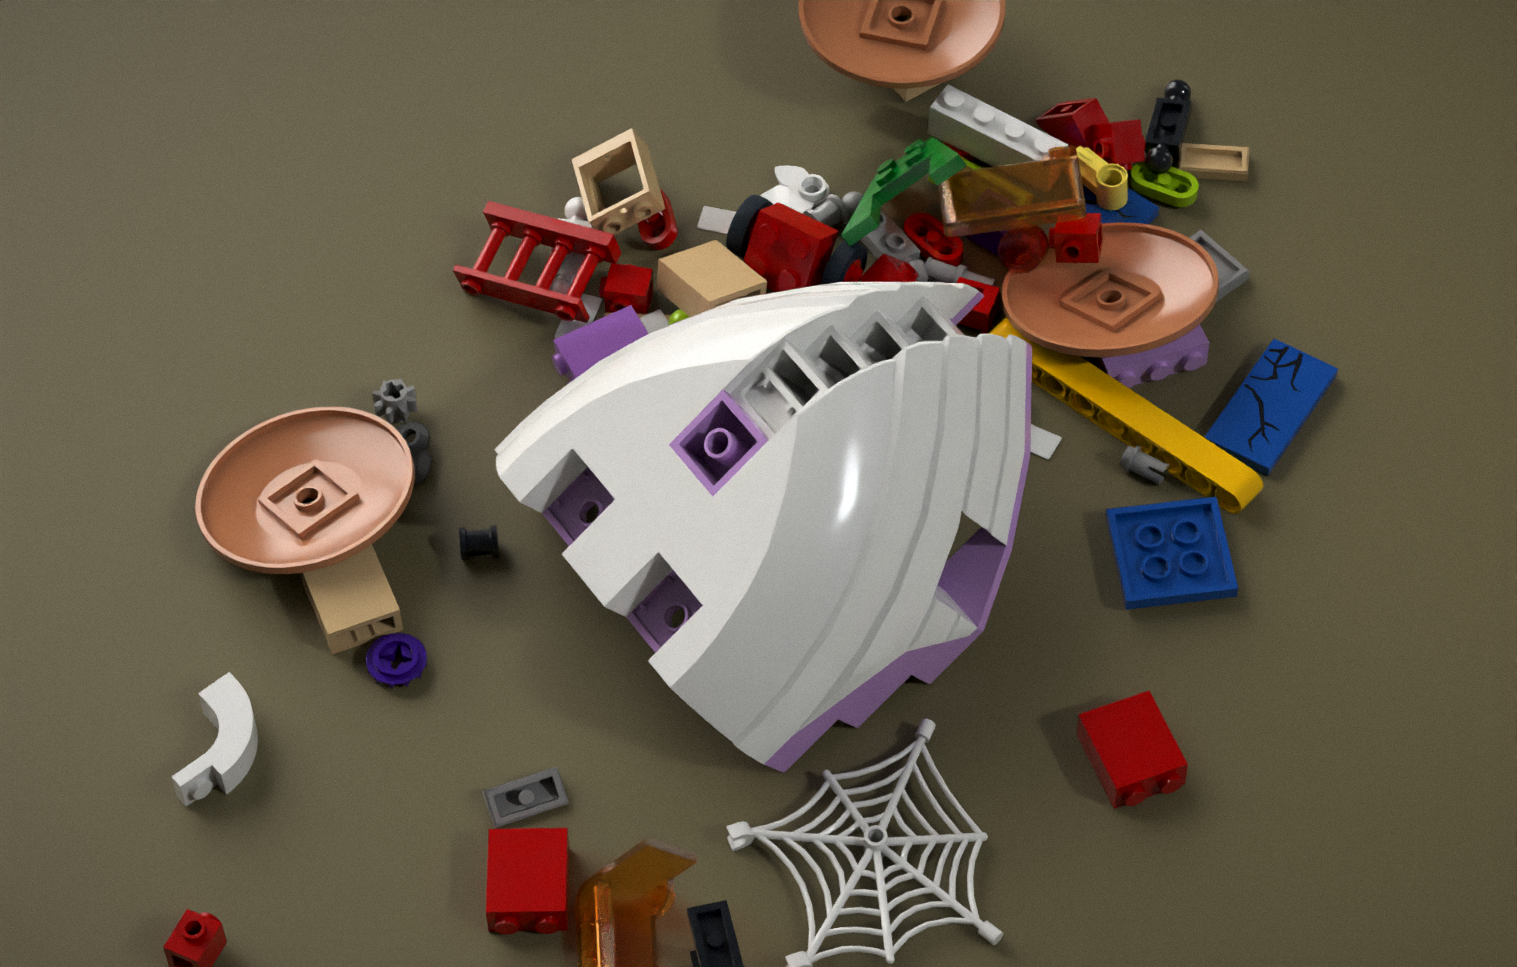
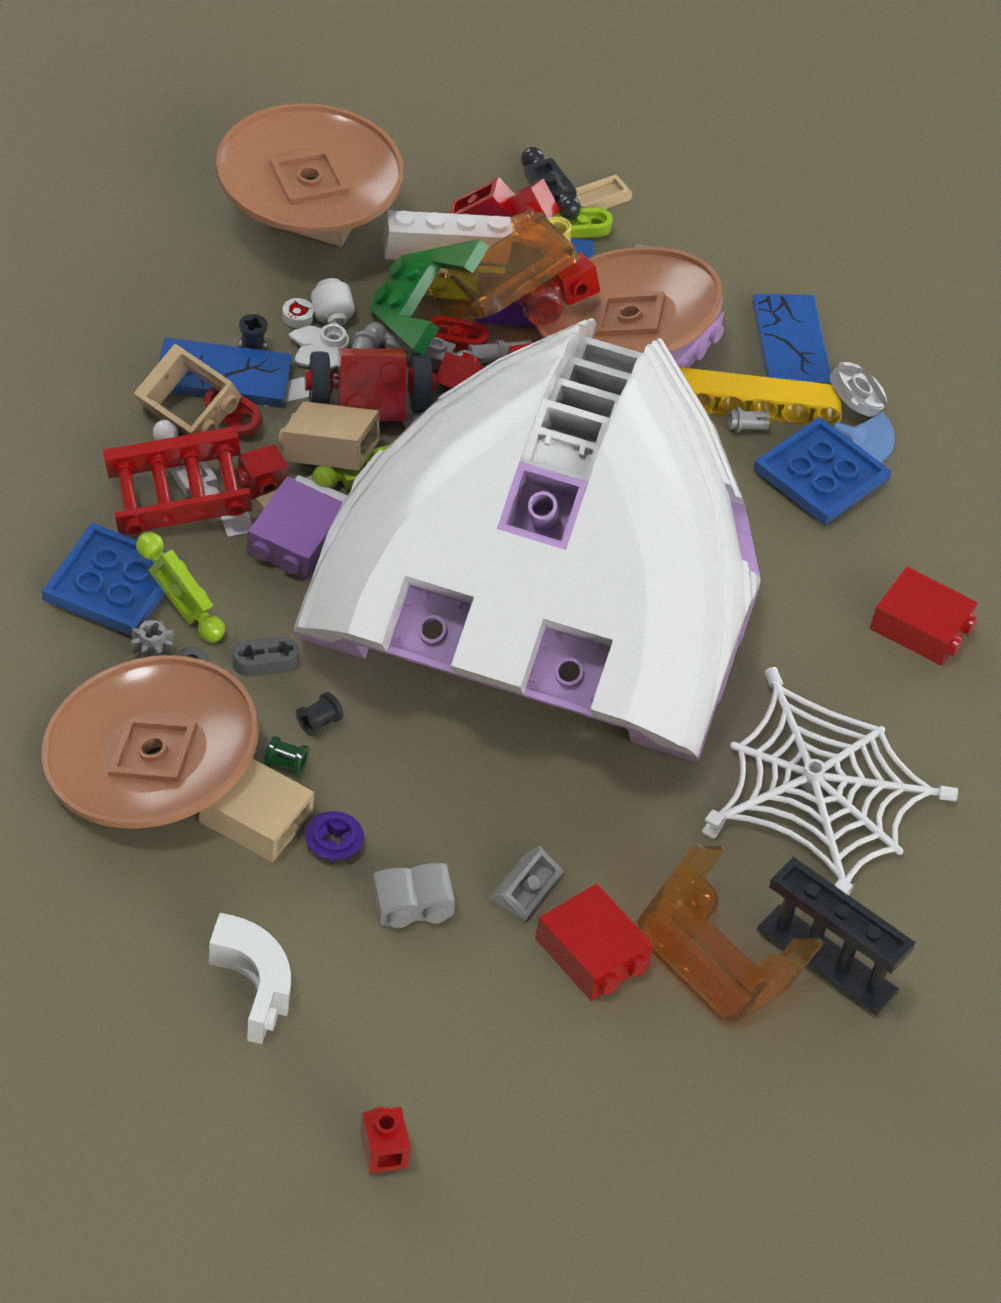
camera: 45 degrees left, 5 degrees down
none -> blue plate [42,523,184,636]
none -> lime plate [136,532,226,643]
none -> blue tile [159,338,292,407]
none -> dark grey beam [233,637,299,676]
none -> black bush [238,314,268,351]
none -> dark green bush [264,736,310,777]
none -> white tile [282,298,314,328]
none -> white head [311,278,355,326]
none -> light grey brick [373,863,455,928]
none -> light grey tile [830,362,887,417]
none -> medium blue hand [834,411,895,463]

